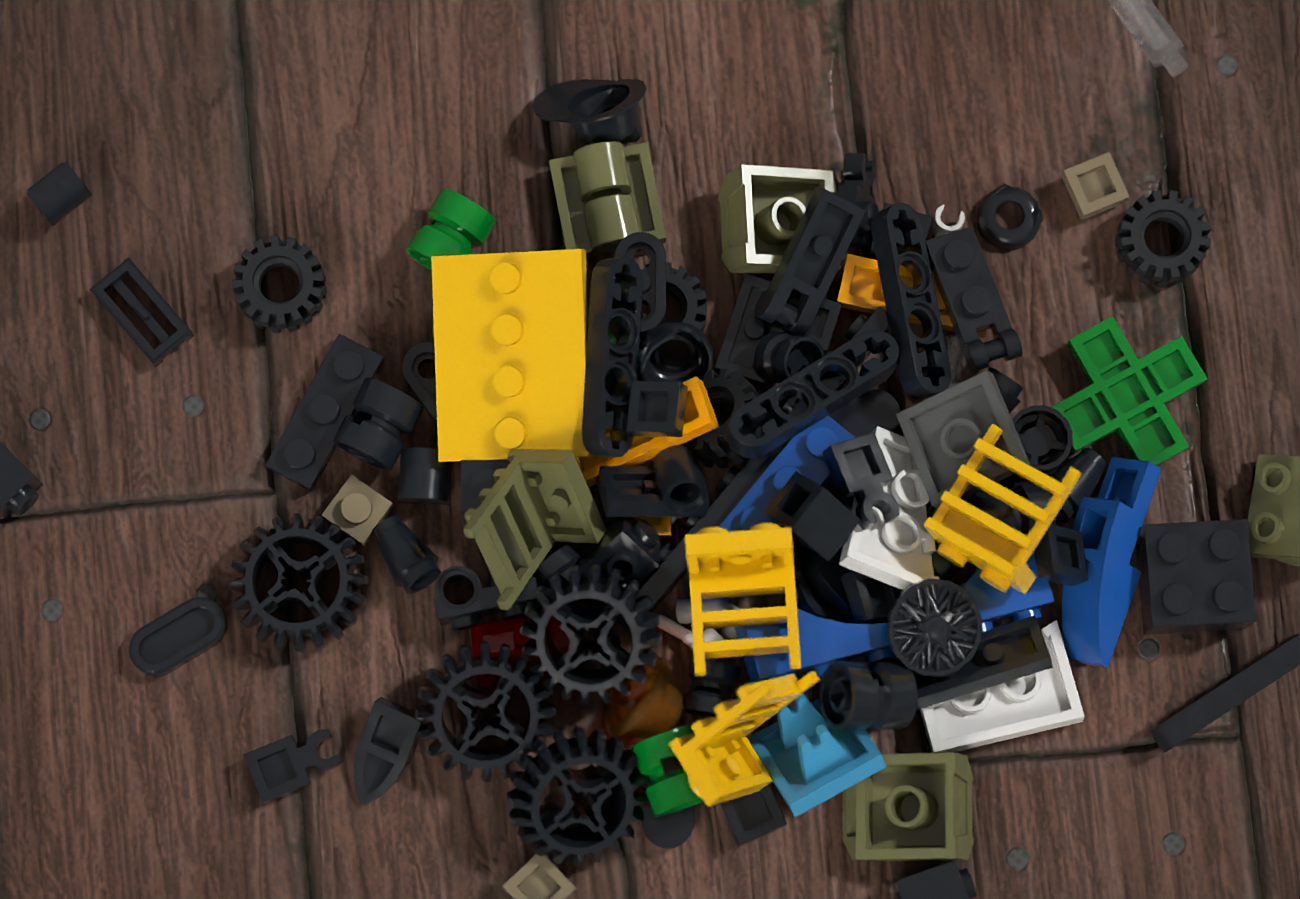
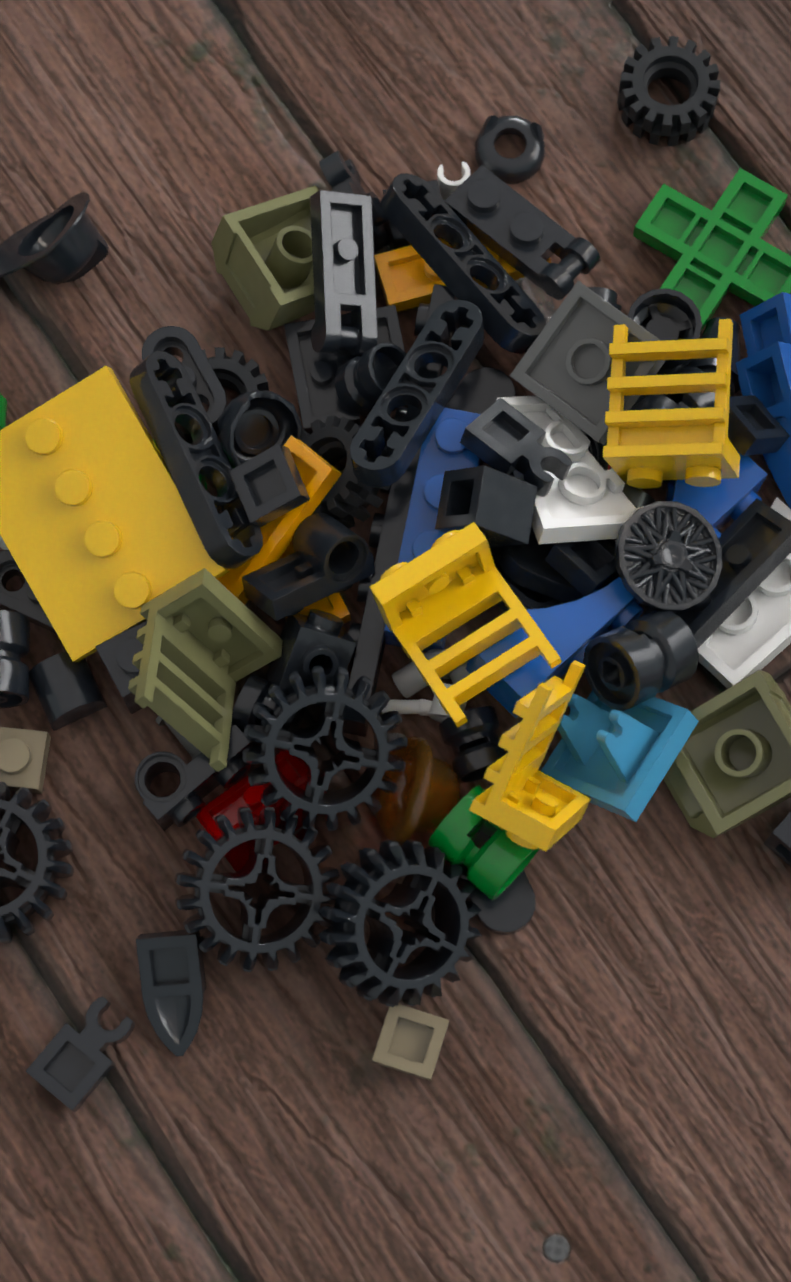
camera: 25 degrees left, 5 degrees down
black cone [373,516,441,594] -> none
olive plate [549,142,666,257] -> none
black plate [719,784,787,847] -> none
dark tan plate [1061,152,1130,220] -> none

